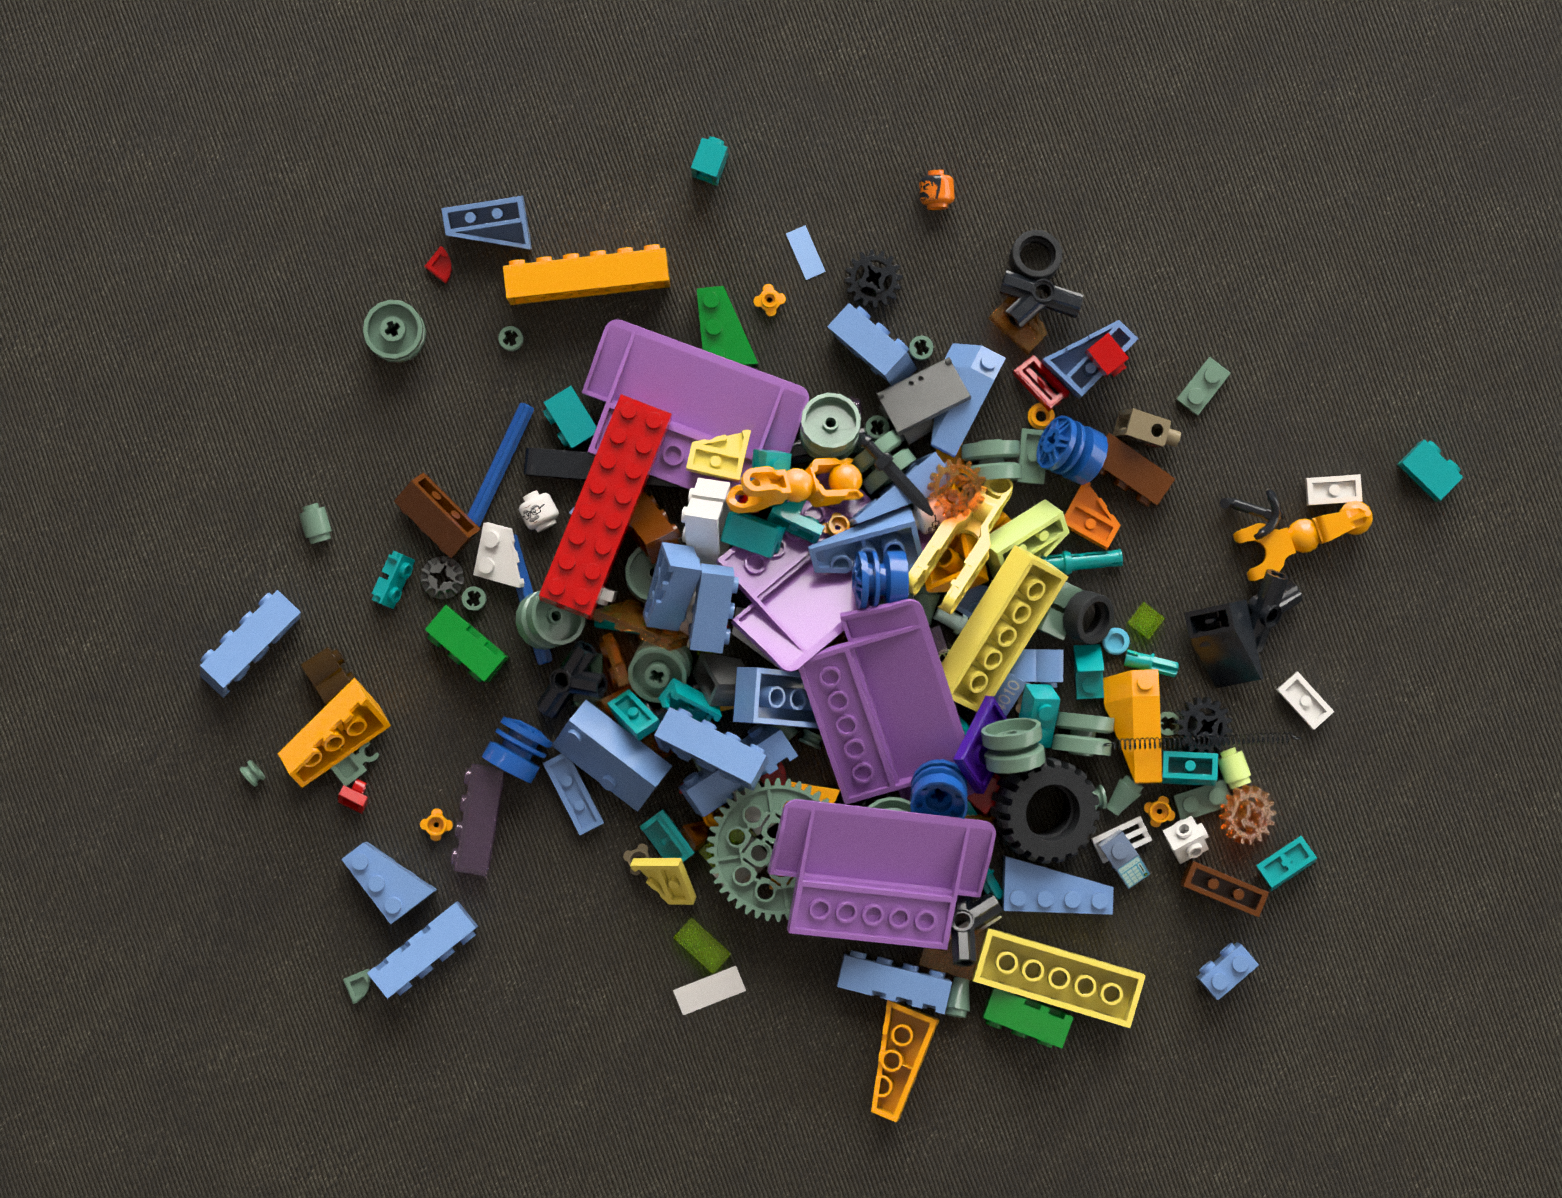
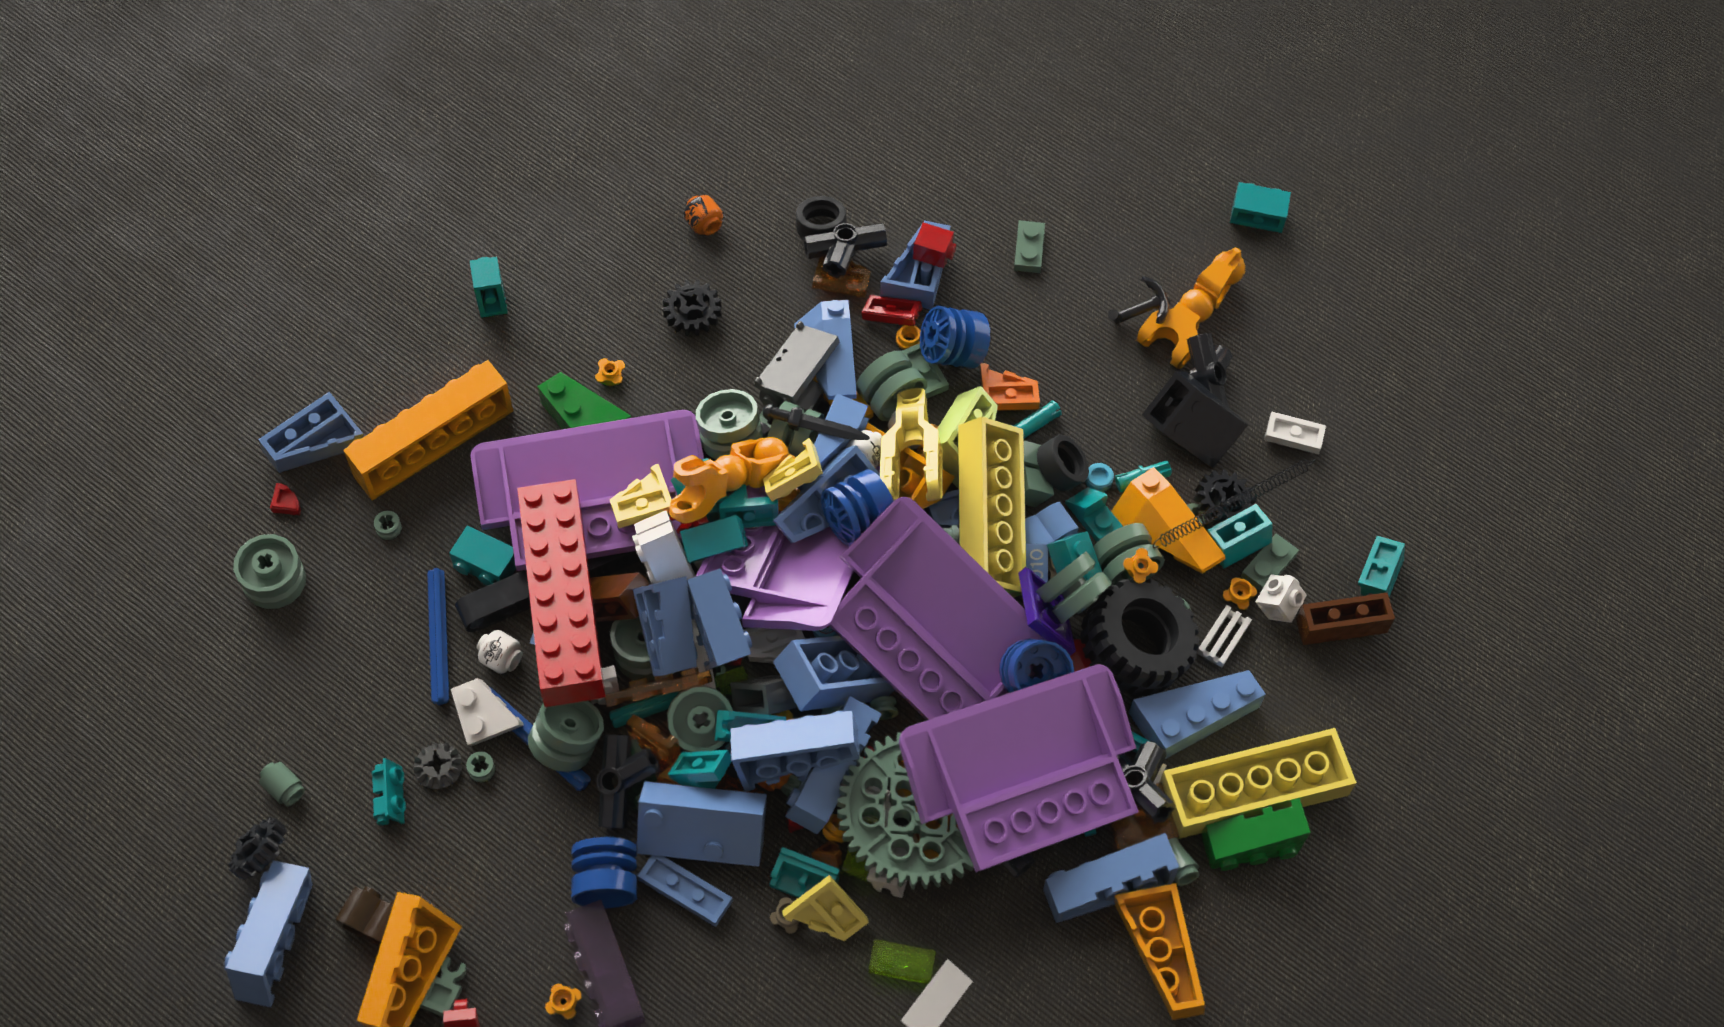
camera: 30 degrees left, 25 degrees down
reddish brown brick [394,472,481,558] -> none
green wedge [425,605,510,683] -> none
light blue sticker [786,225,826,280] -> none
medium blue wedge [827,303,917,387] -> none
sand green bush [909,335,934,361] -> none
clear orange gear [927,458,987,519] -> none
sand blue slope [1097,829,1150,889] -> none
reddish brown brick [1098,433,1175,508] -> none
sand green cone [1107,774,1144,816] -> none
dark tan torso [1113,408,1181,448] -> none
clear neon green plate [1127,602,1165,640] -> none
medium blue brick [1196,942,1259,1000] -> none
yellowish green brick [1218,747,1251,789] -> none
clear orange gear [1219,785,1276,845] -> none
white plate [1305,474,1362,506] -> none
none -> black gear [228,817,287,880]
none -> light yellow wing [763,438,823,502]
none -> light orange plate [1123,548,1158,583]

